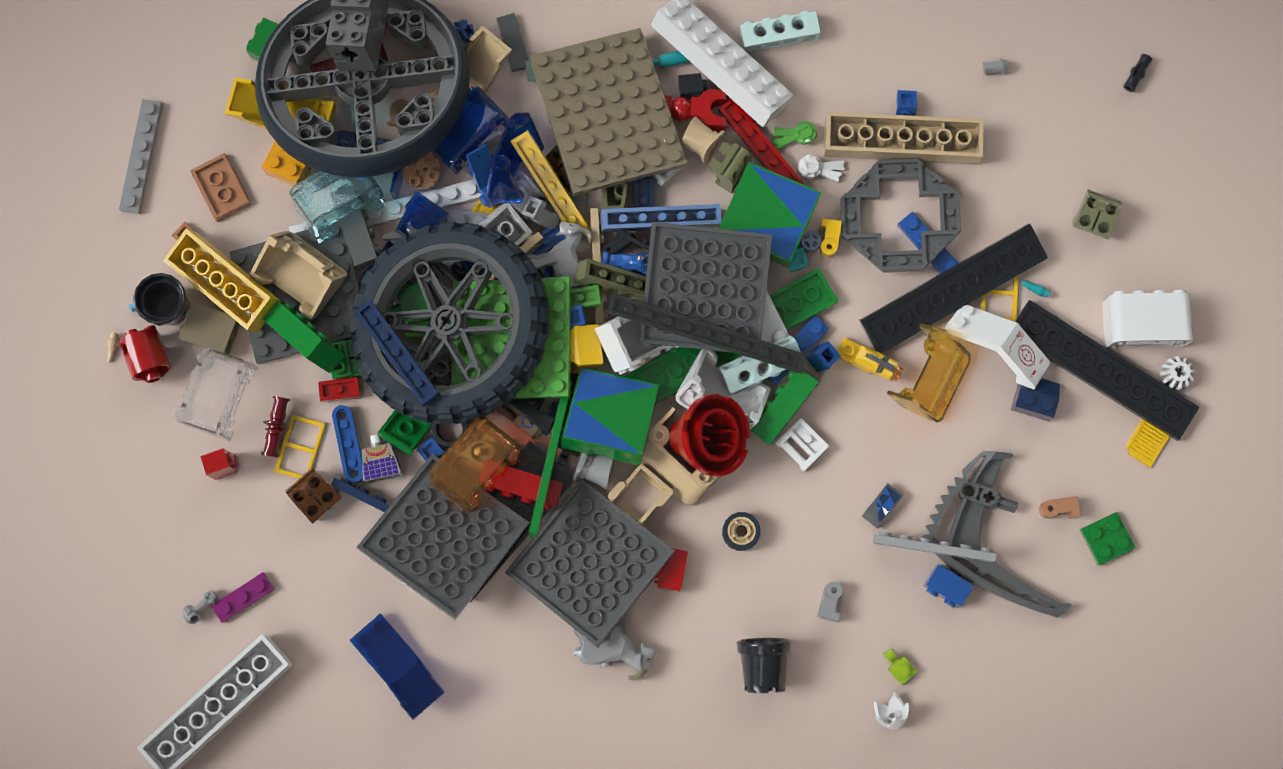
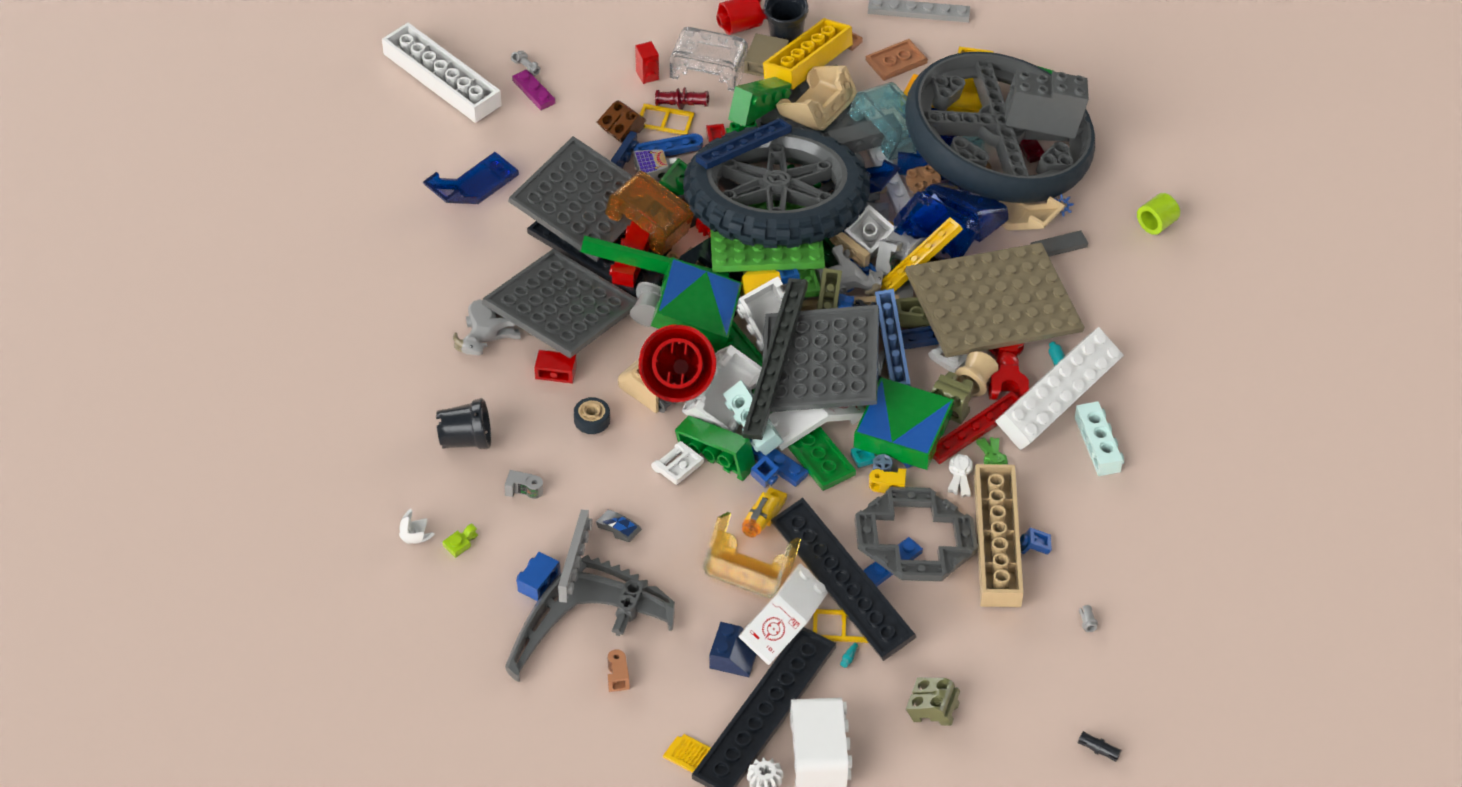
camera: 85 degrees right, 30 degrees down
tan piece [608,463,673,525] -> none
black brick [678,73,707,99] -> none
green plate [1079,512,1136,566] -> none

